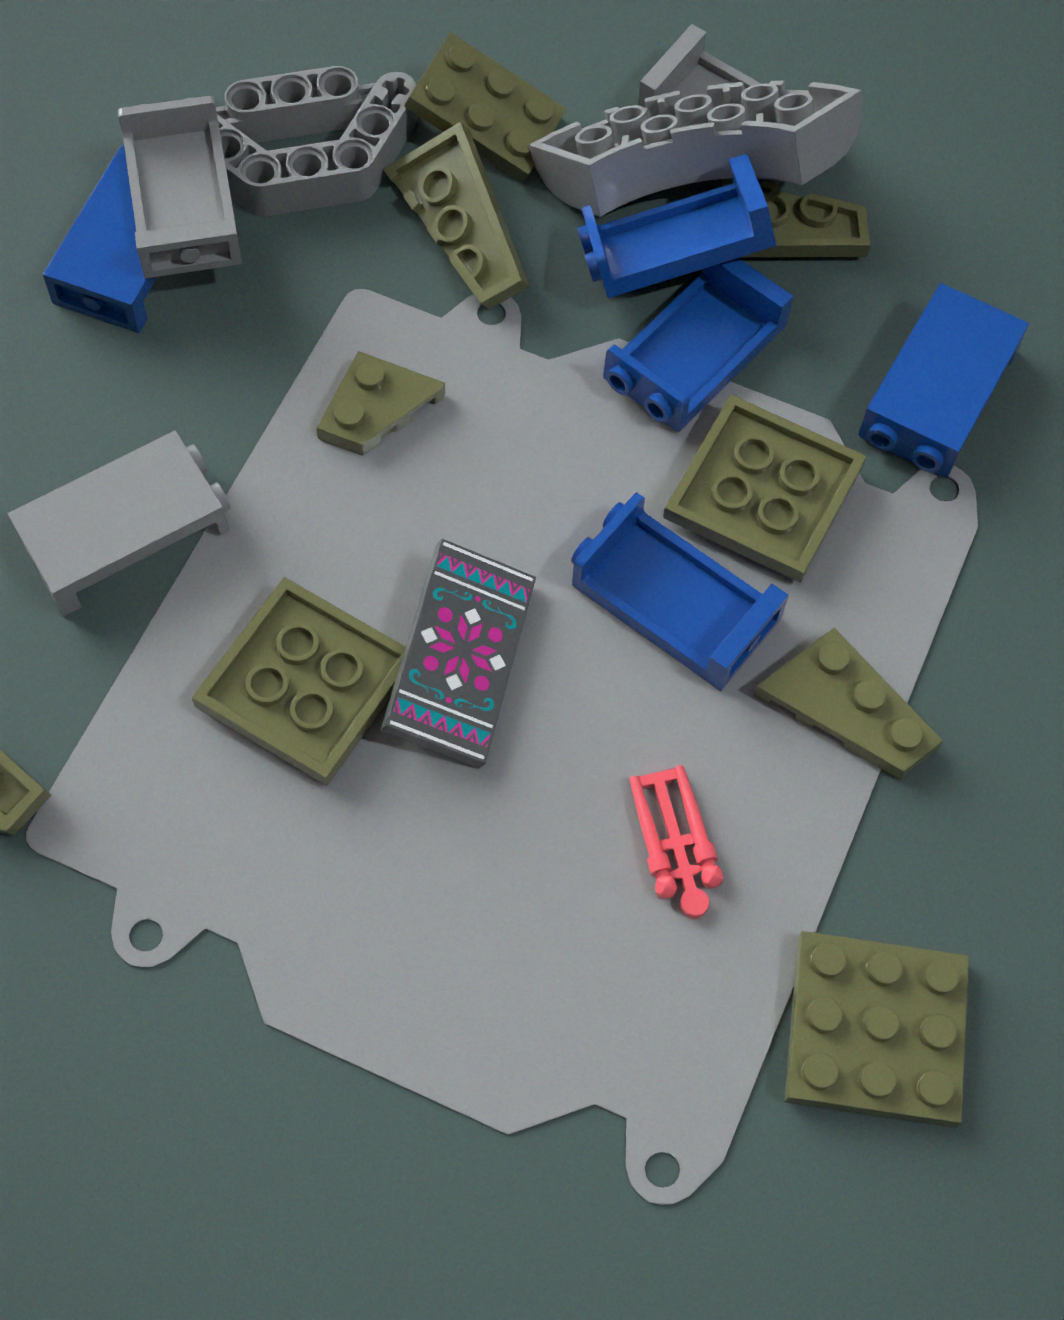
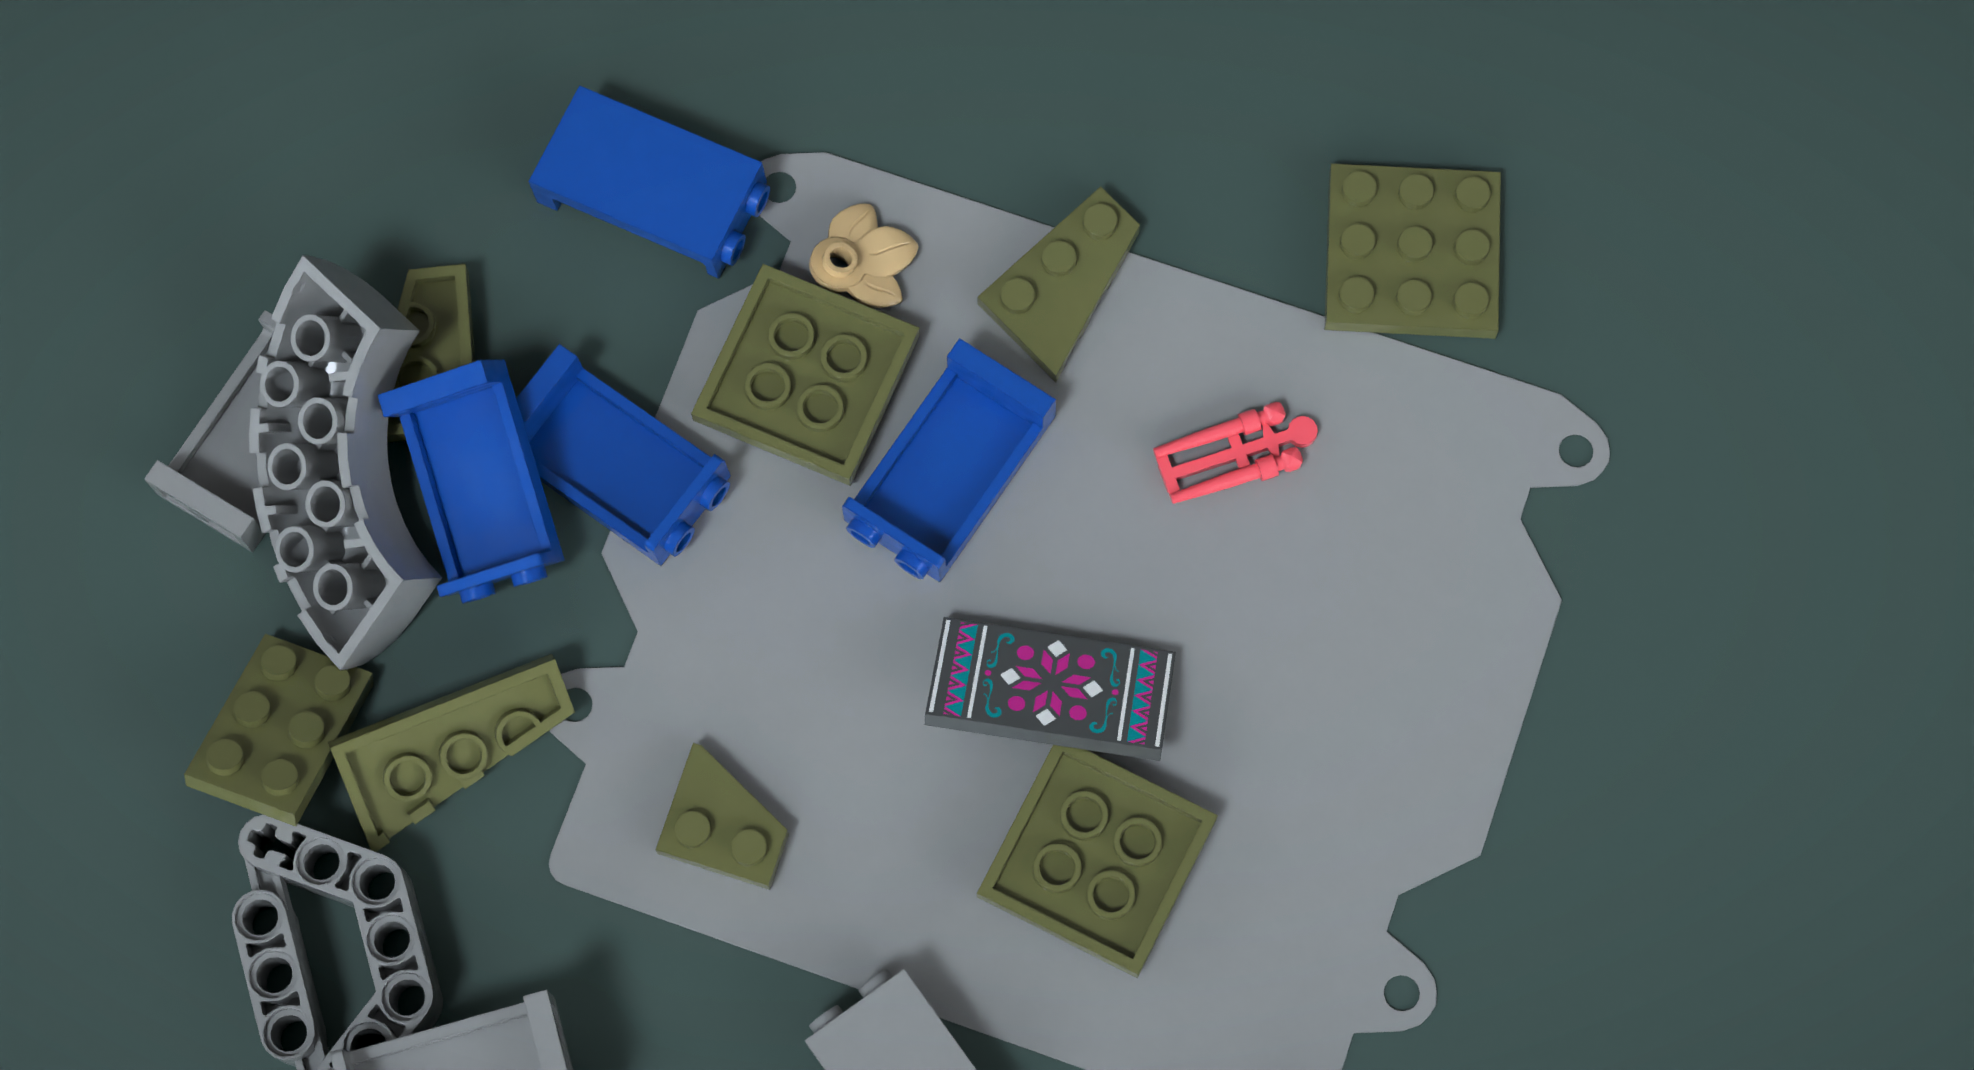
camera: 90 degrees left, 10 degrees up
none -> tan plate [809,204,919,308]

